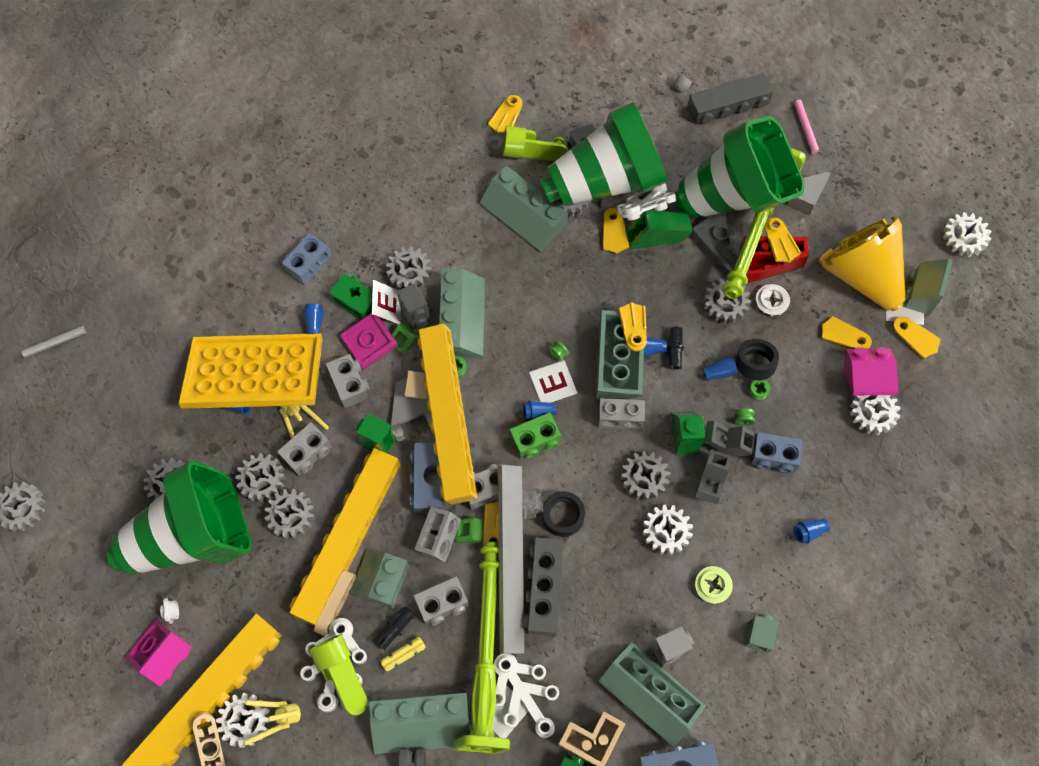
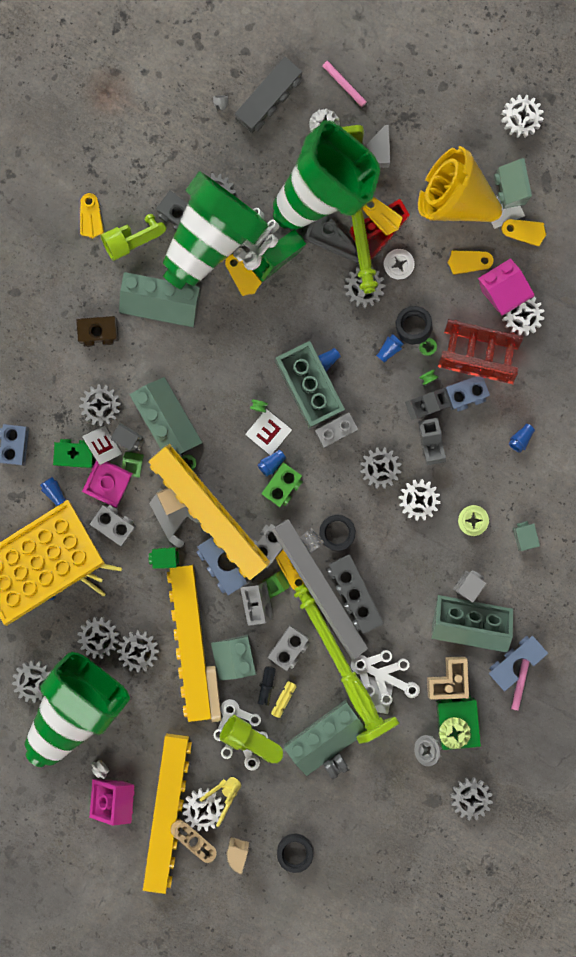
camera: 30 degrees left, 20 degrees up
light grey brick [277,422,332,476] -> none
yellow piece [618,302,647,351] -> none
black axle [667,326,685,370] -> none
green slope [671,411,705,456] -> none
none -> dark brown brick [76,316,119,347]
none -> clear red fence [438,319,523,384]

